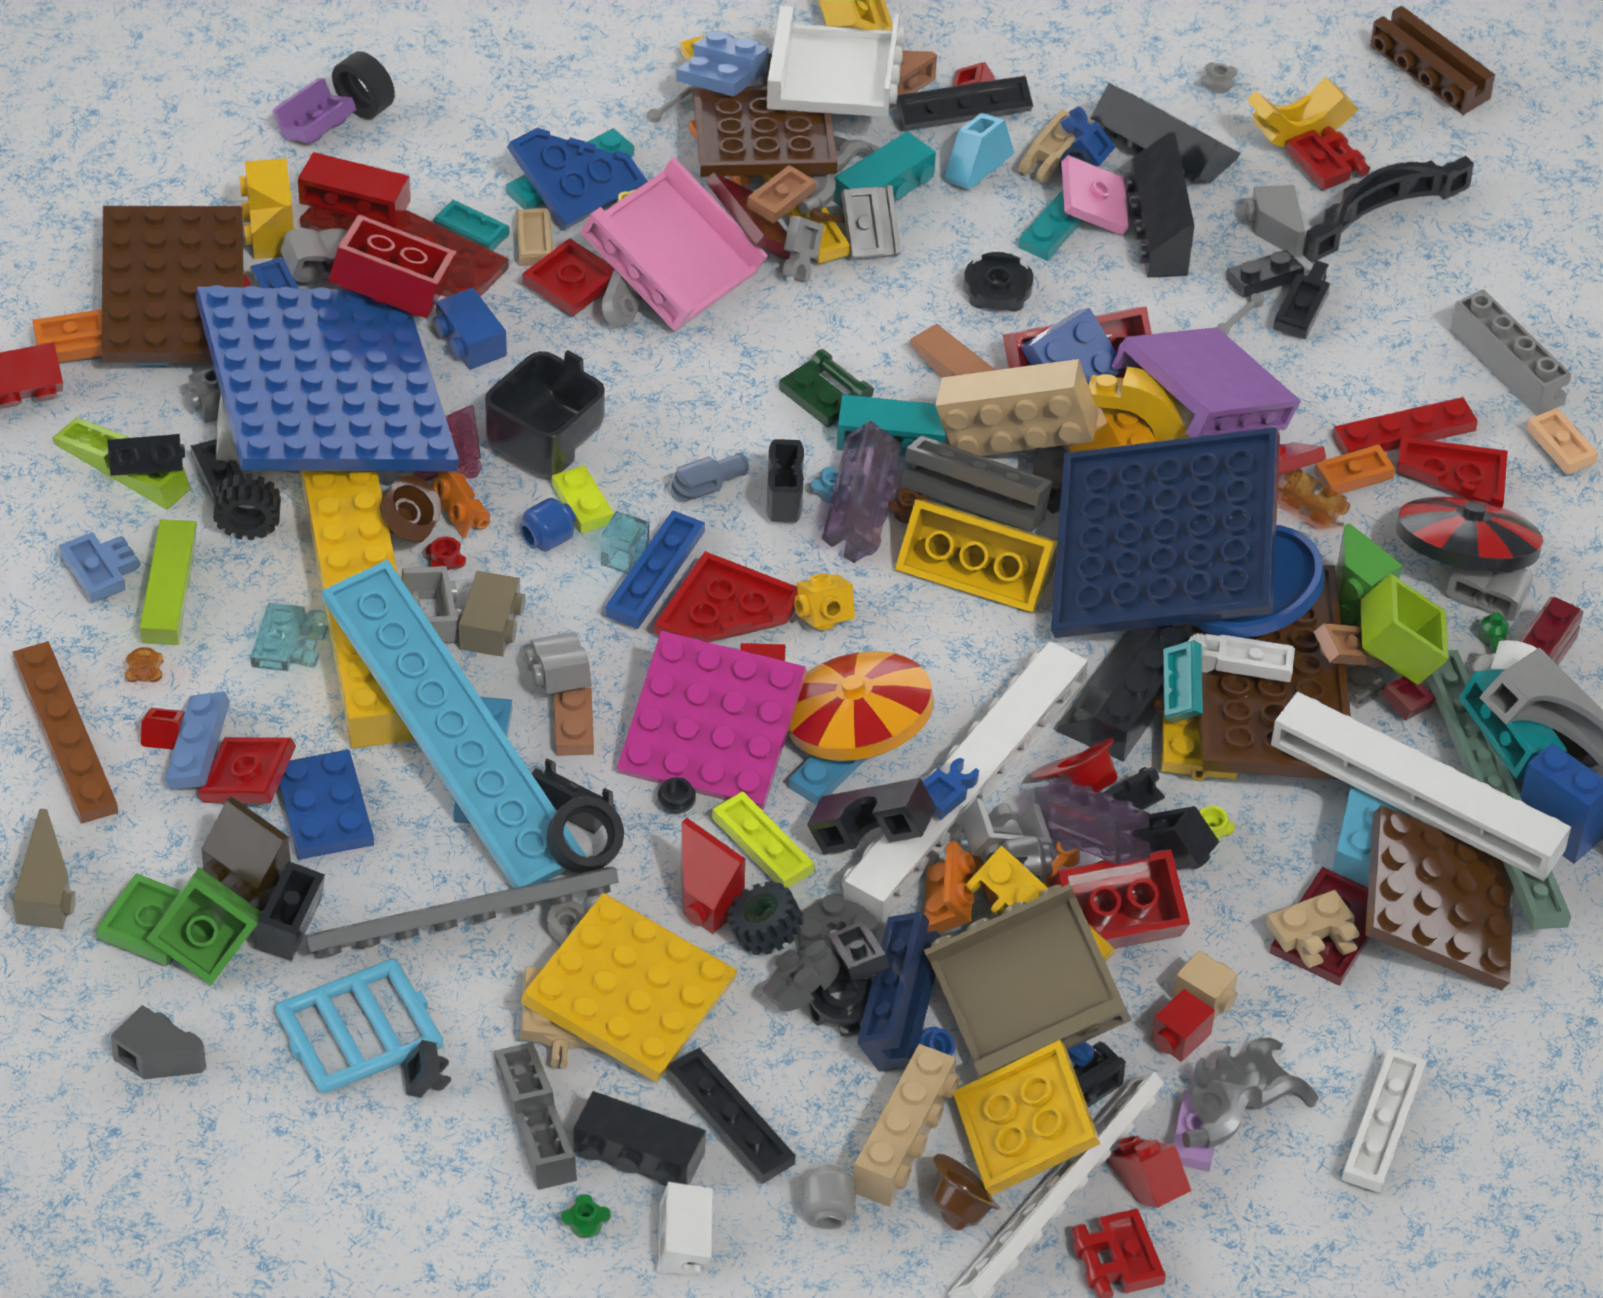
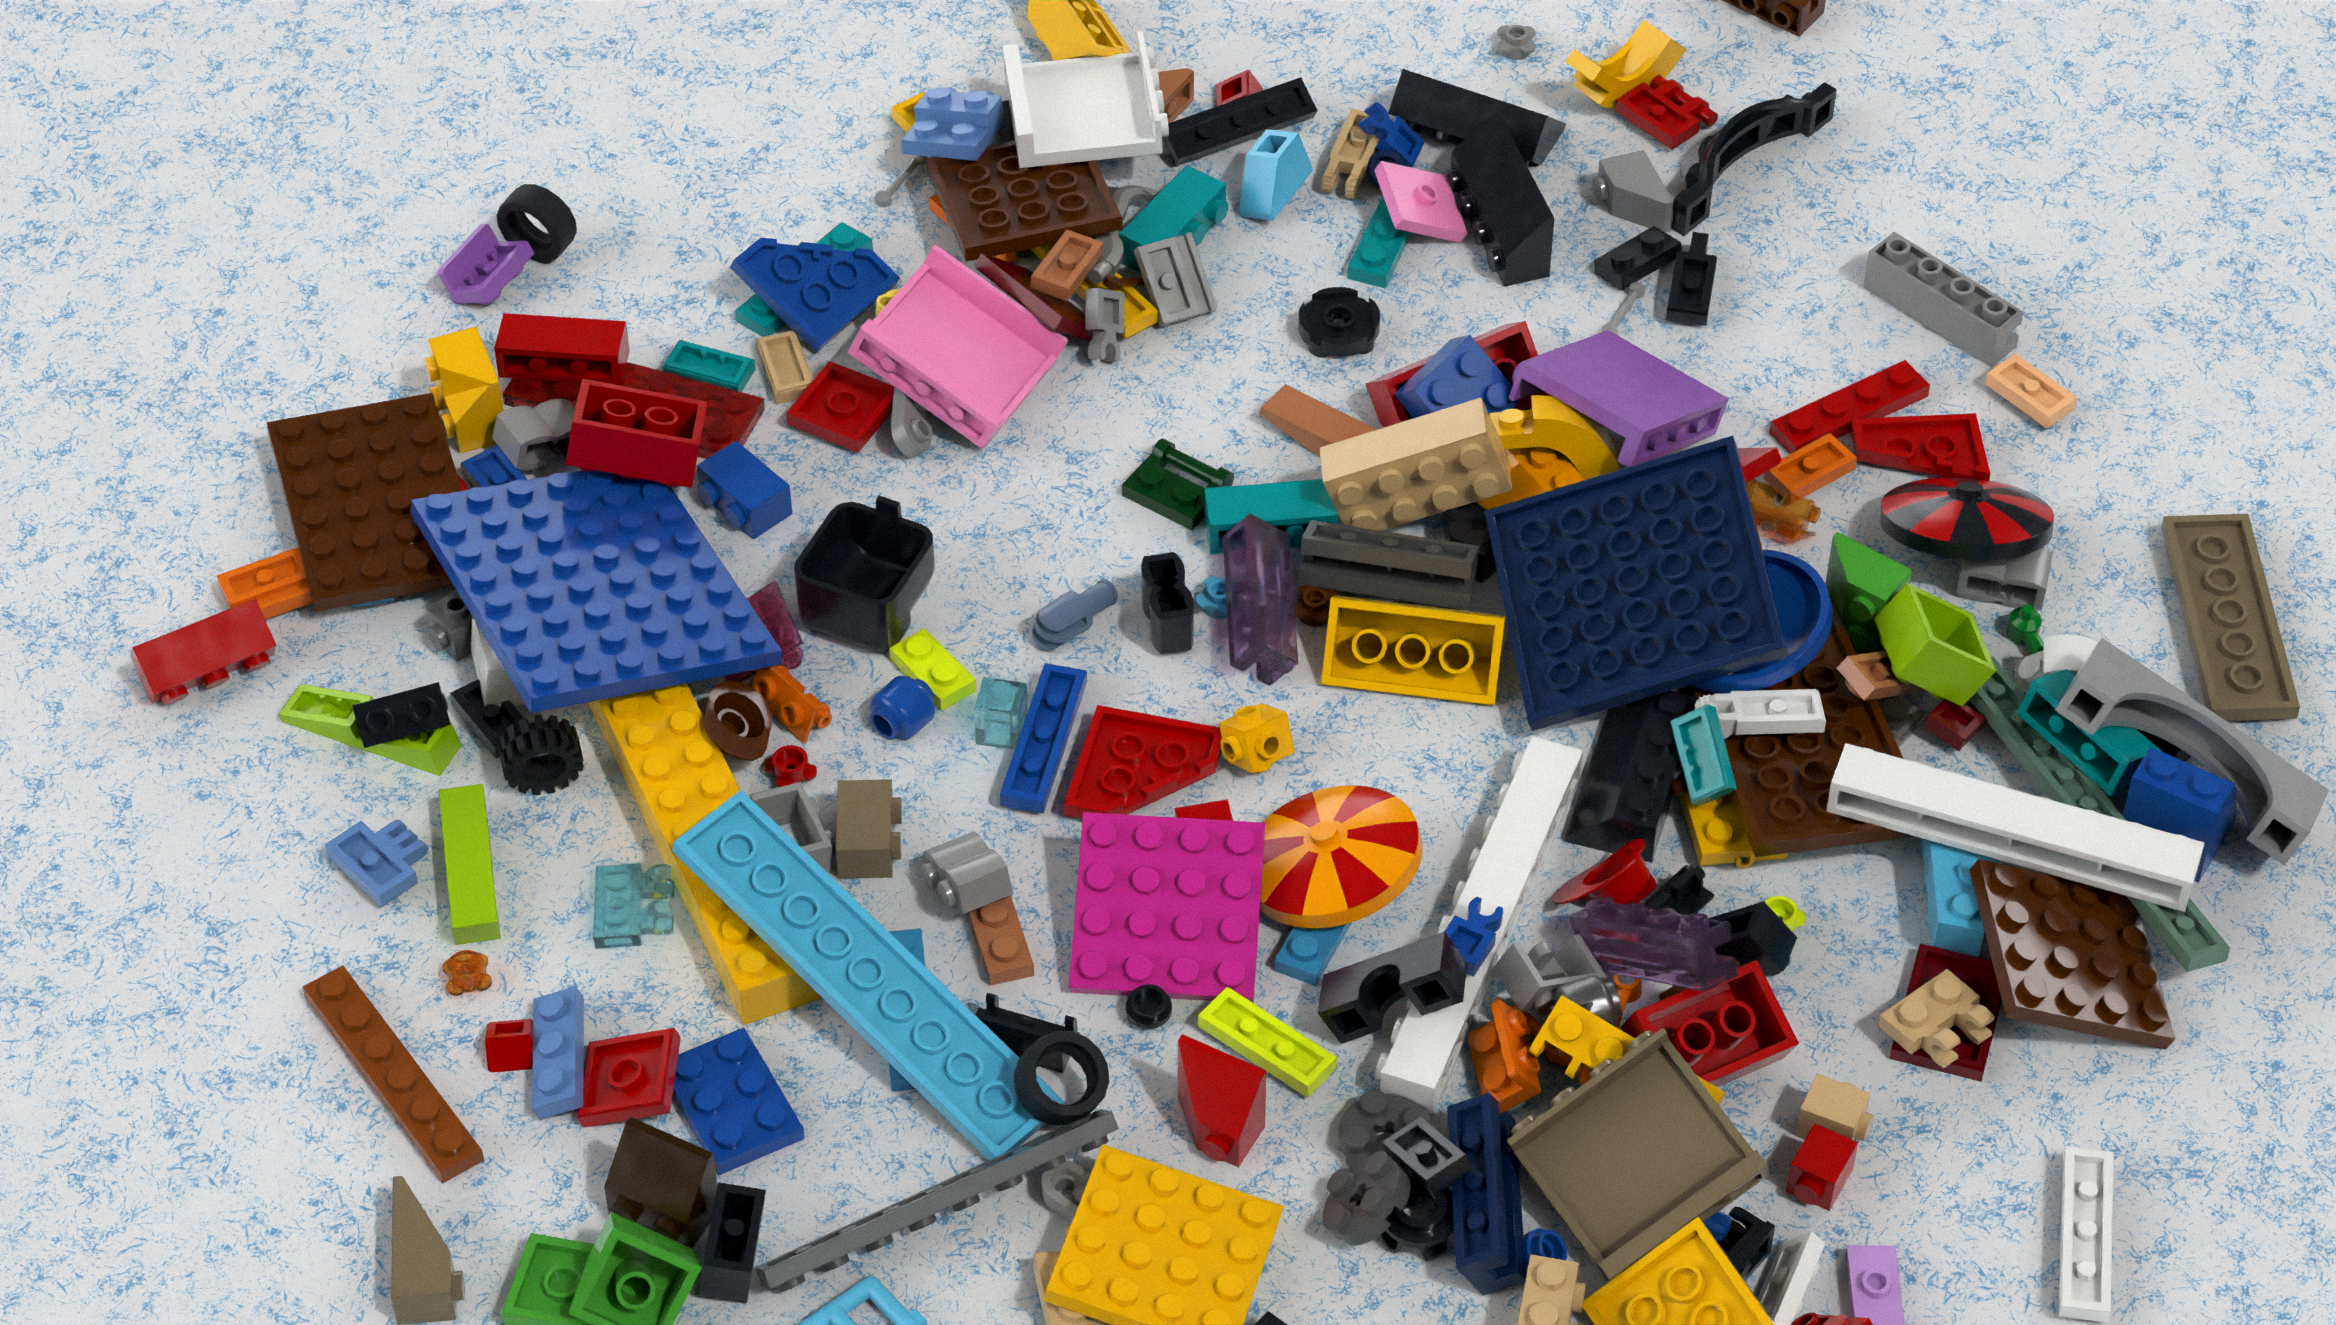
camera: 10 degrees left, 0 degrees up
black wheel [727,881,803,955] -> none
flat silver piece [1182,1037,1318,1149] -> none
dark red brick [1519,596,1583,665] -> none

